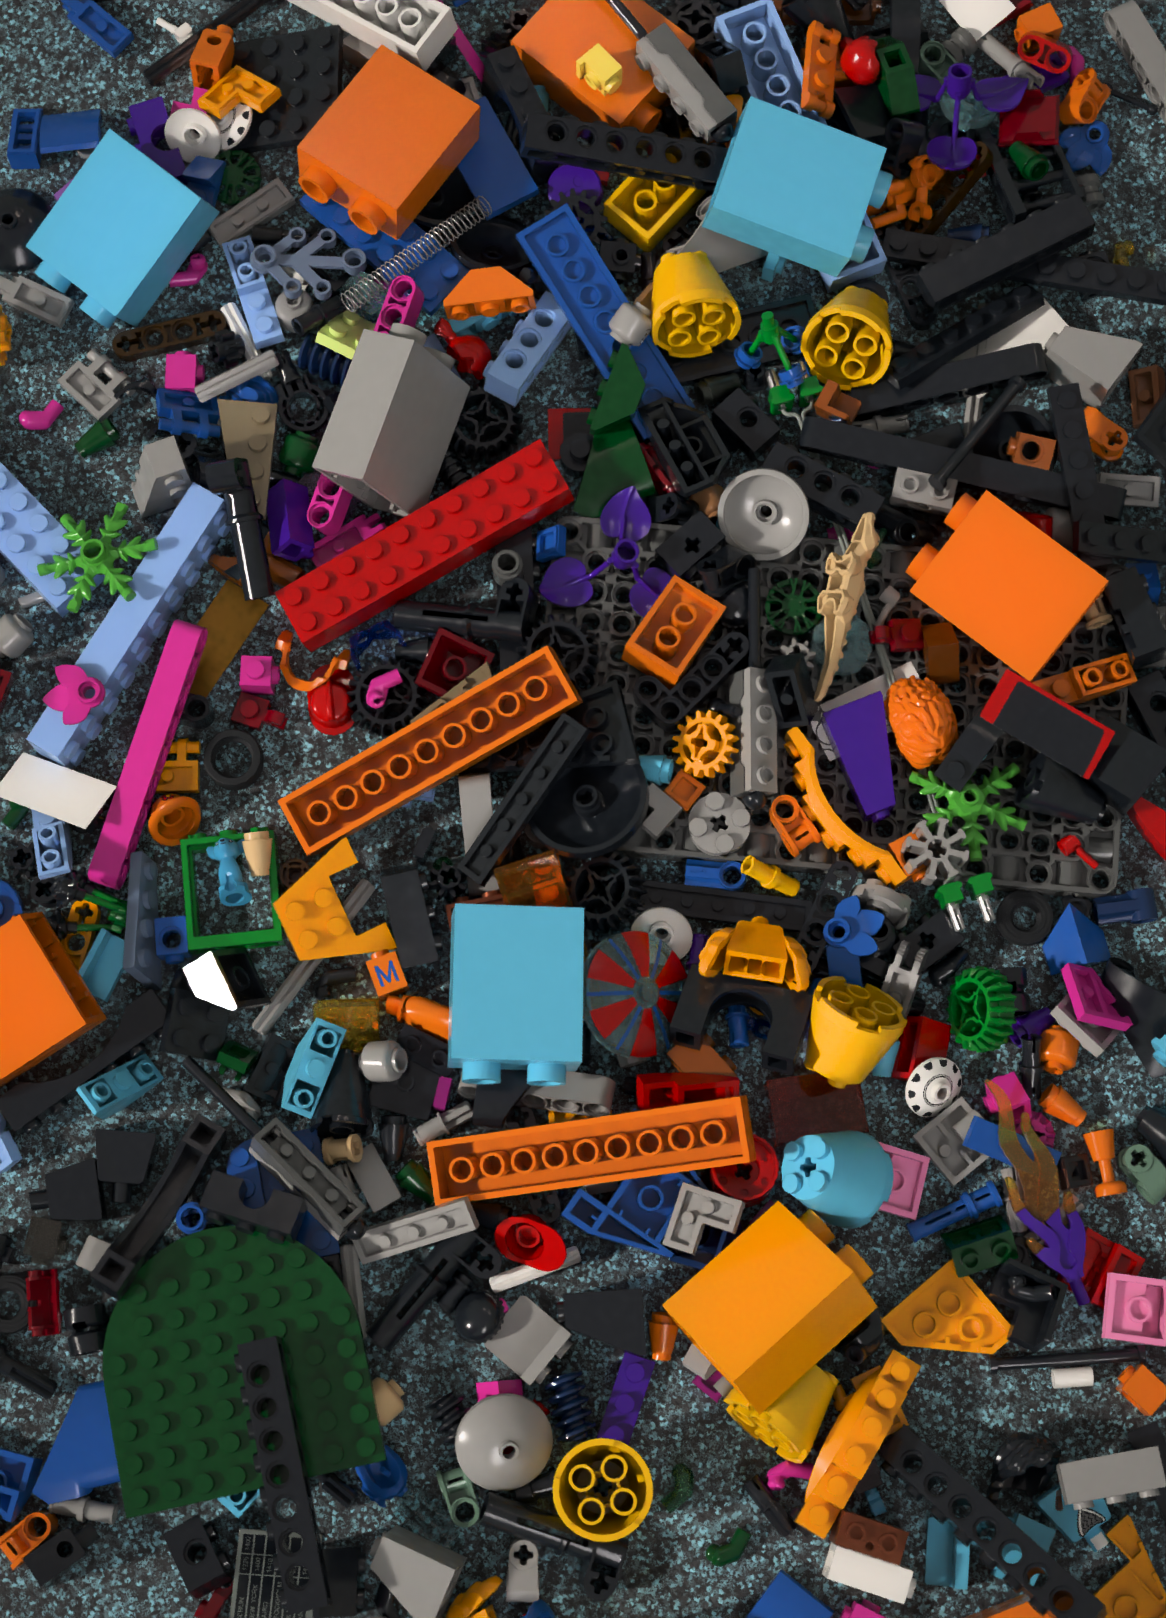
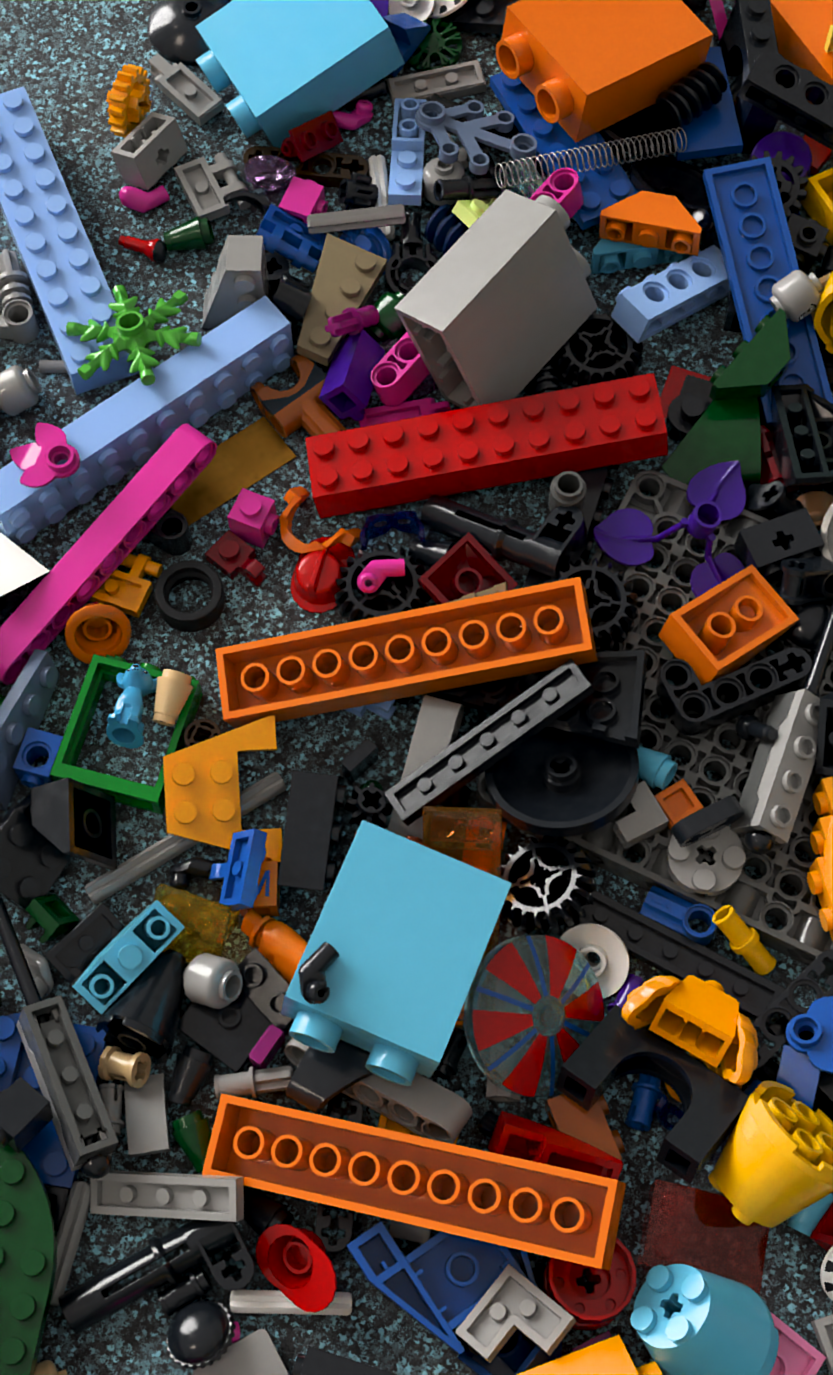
camera: 20 degrees right, 10 degrees down
black piece [205,457,275,601] -> none
red hair [434,318,492,380] -> none
blue tile [536,524,566,563] -> none
light orange gear [672,710,739,779] -> none
orange piece [769,795,822,858] -> none
none -> light grey brick [111,112,188,190]
none -> red piece [118,235,168,262]
none -> blue plate [209,828,267,911]
none -> clear purple gear [244,155,297,194]
none -> dark red hinge [281,110,344,162]
none -> black arm [298,942,339,1004]
none -> magenta axle [325,305,380,337]
none -> black piece [655,62,728,132]
none -> black beam [671,795,744,847]

